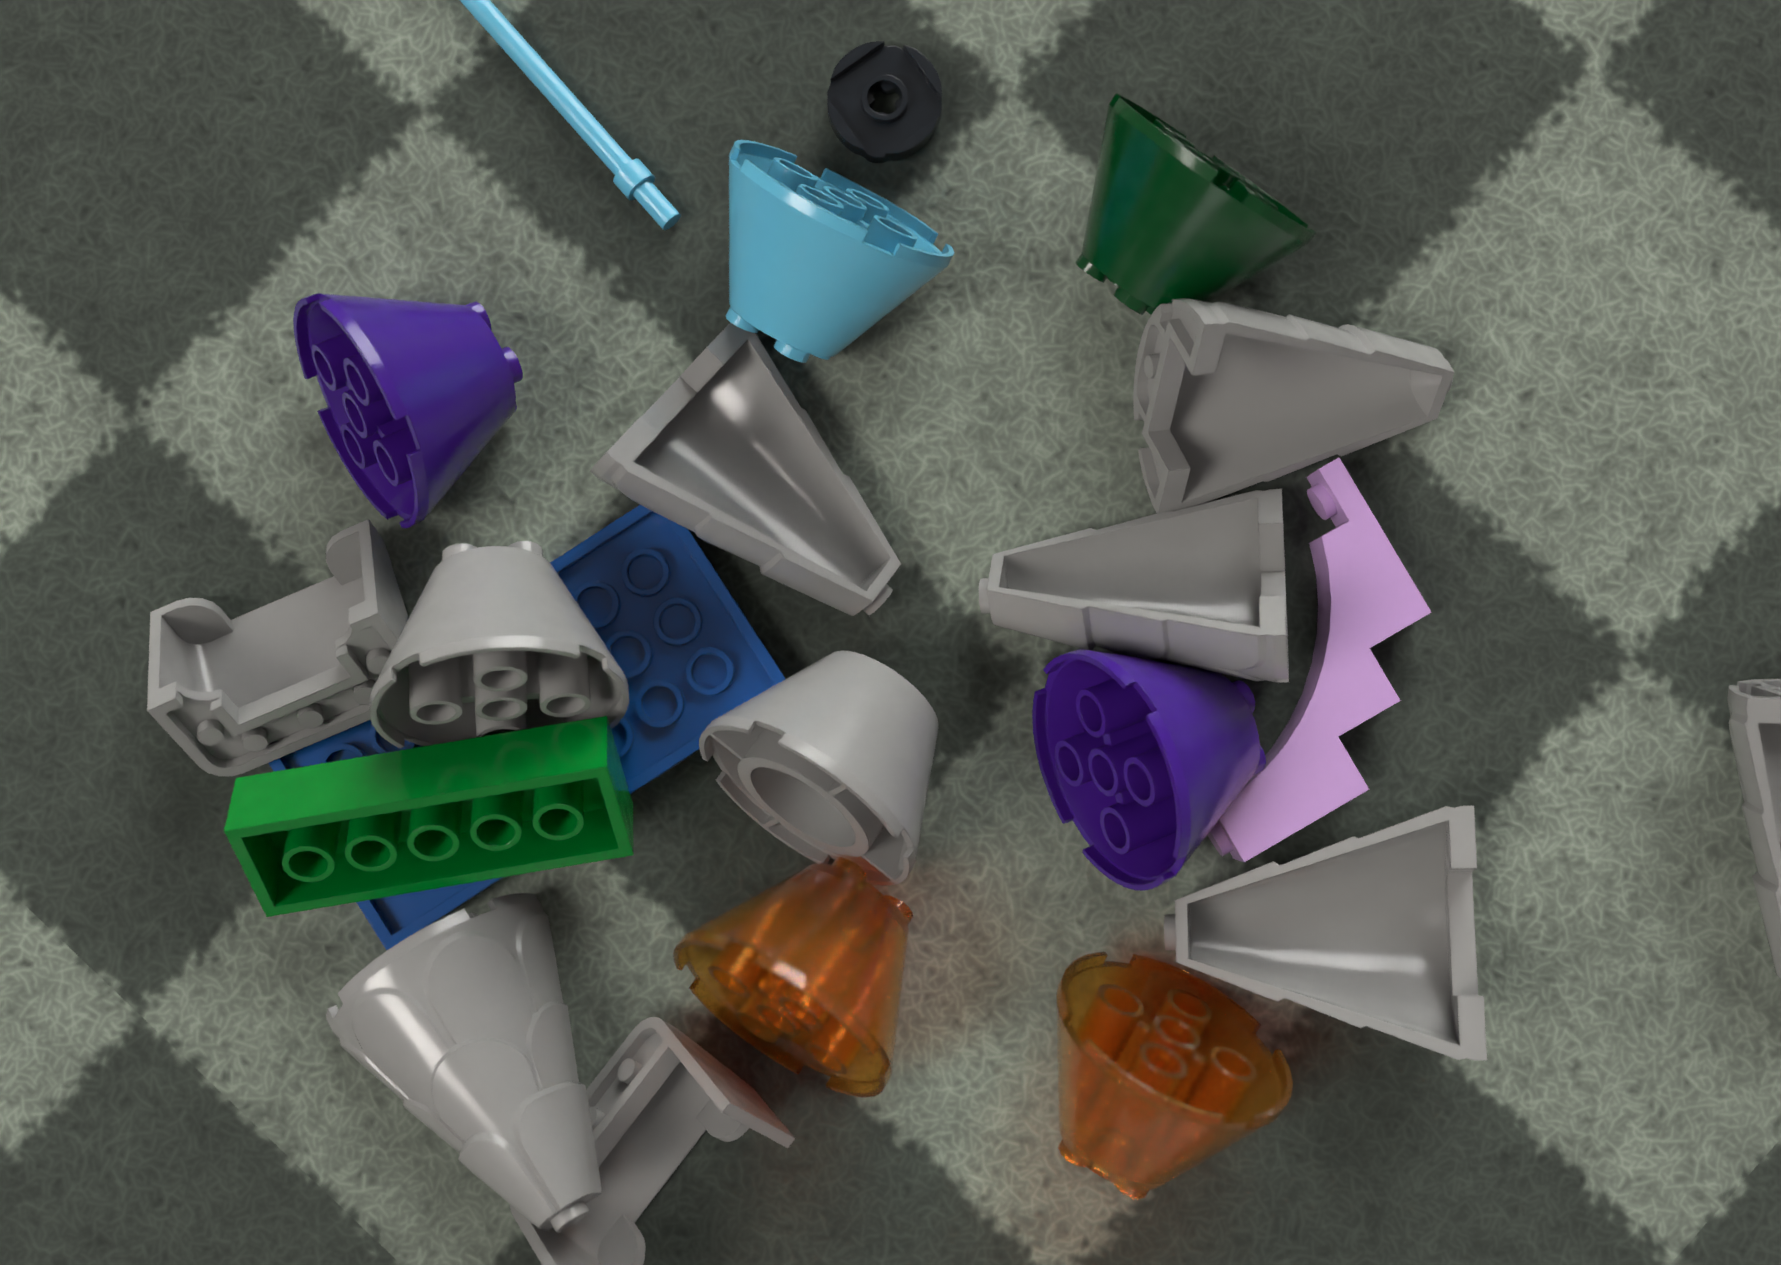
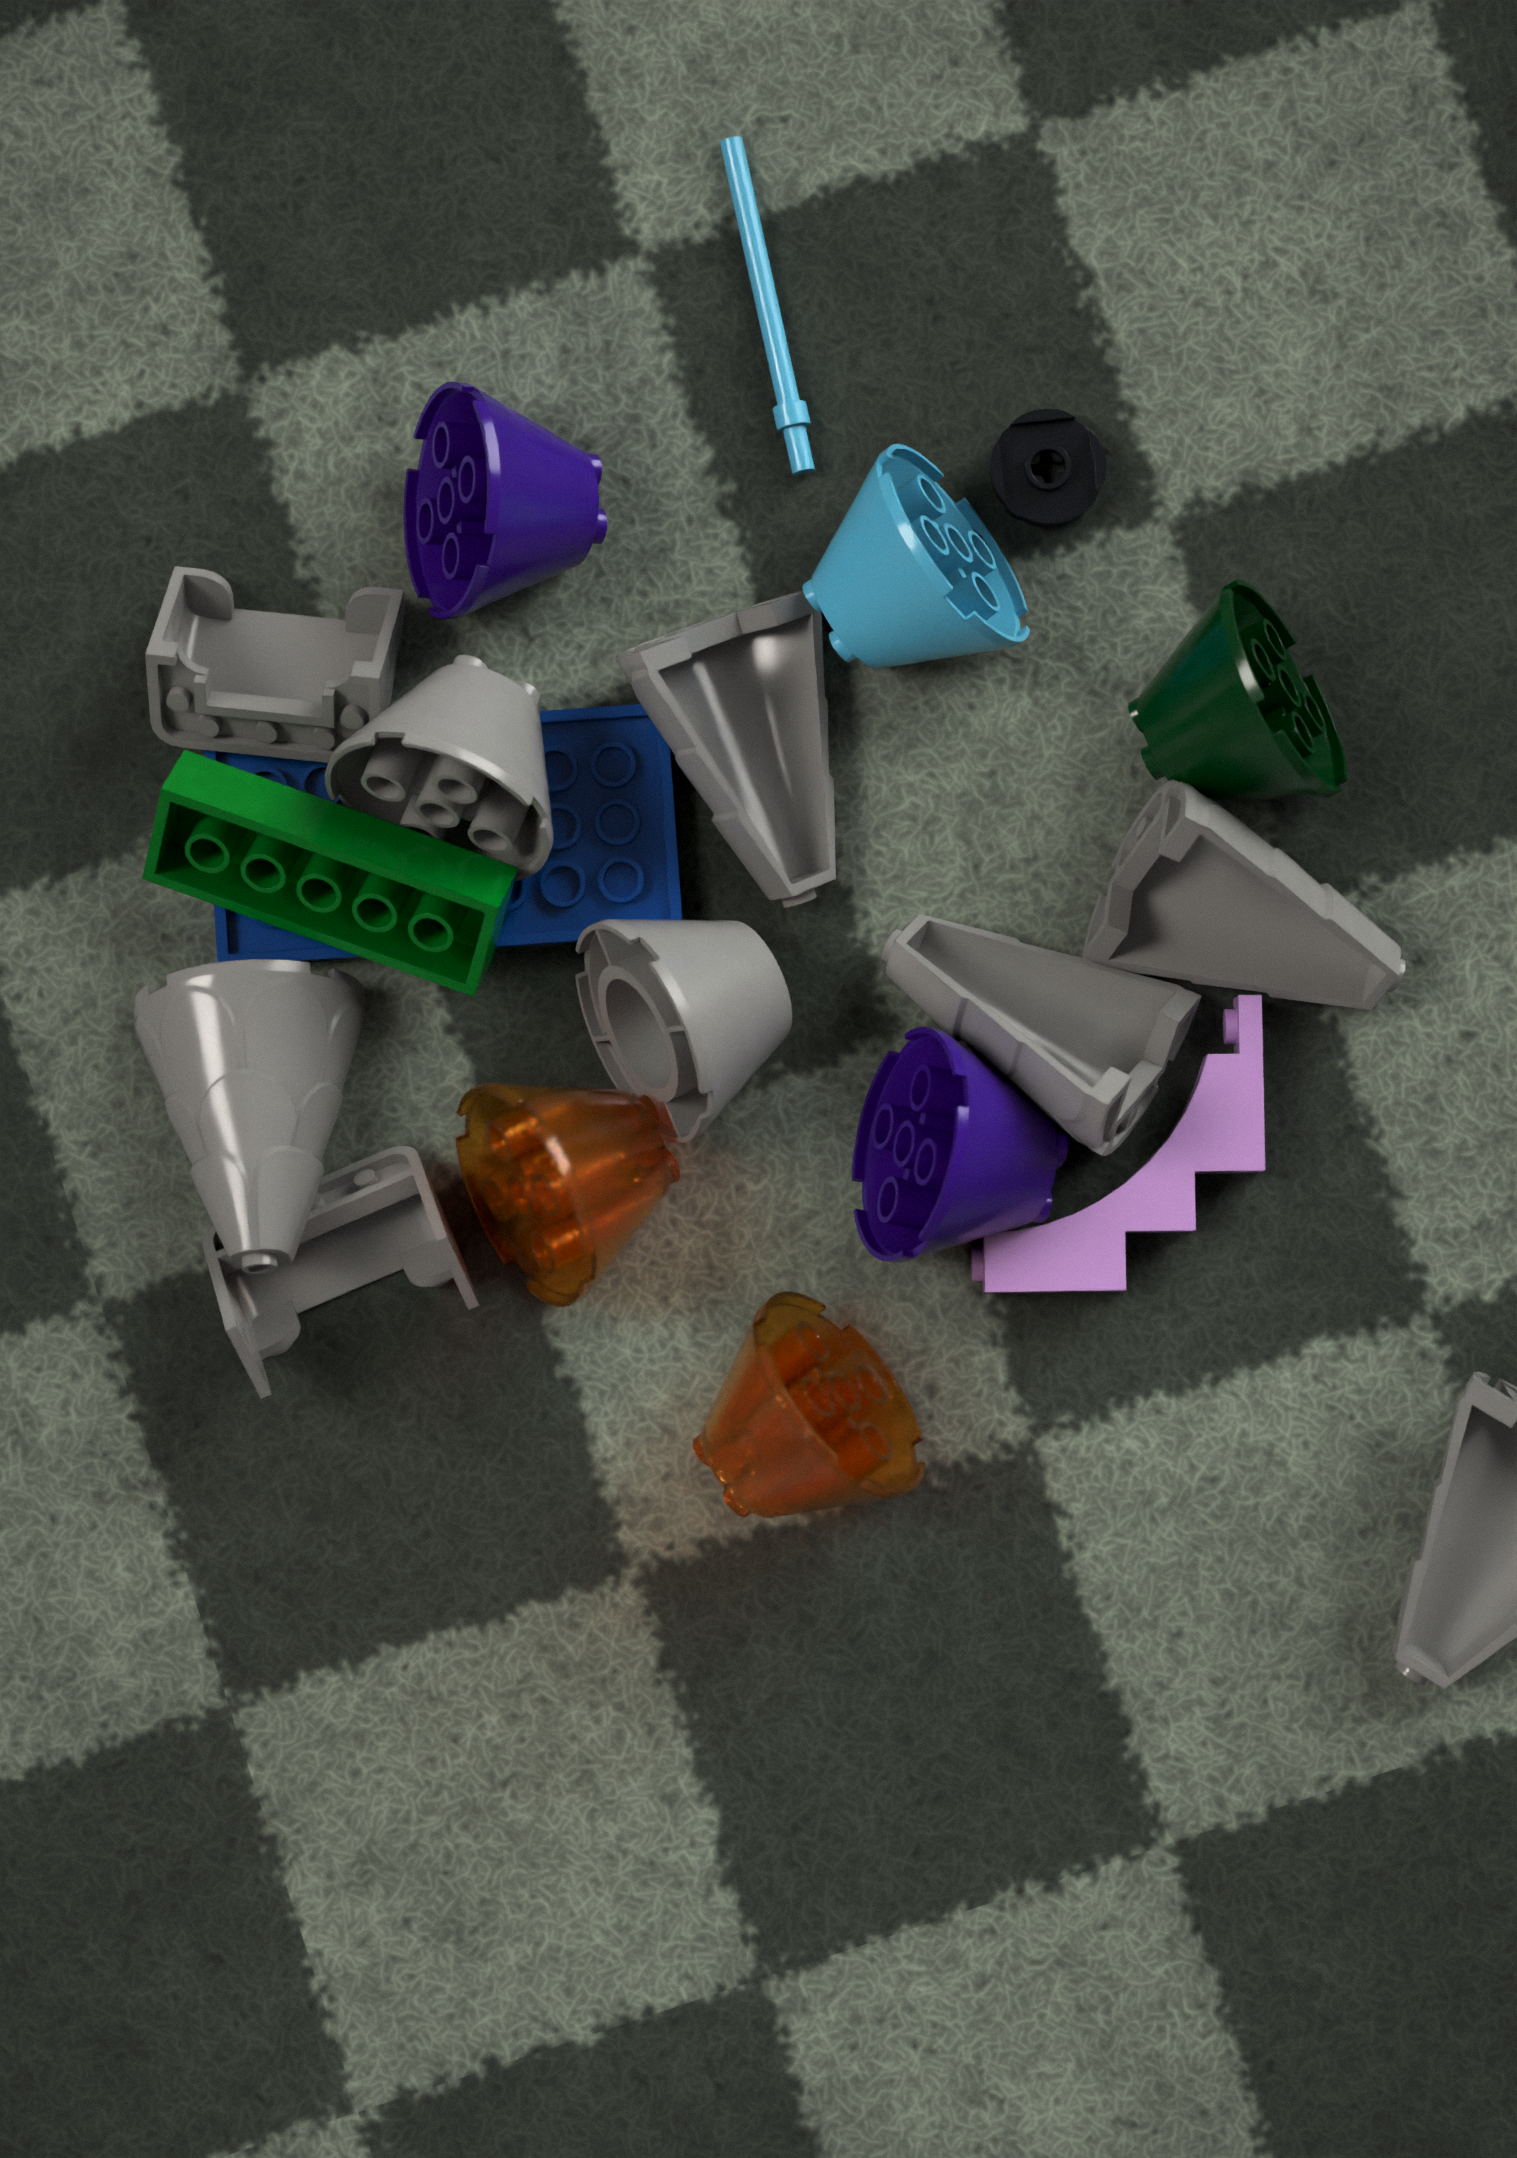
camera: 35 degrees right, 0 degrees up
light grey cone [1164,806,1487,1061] -> none

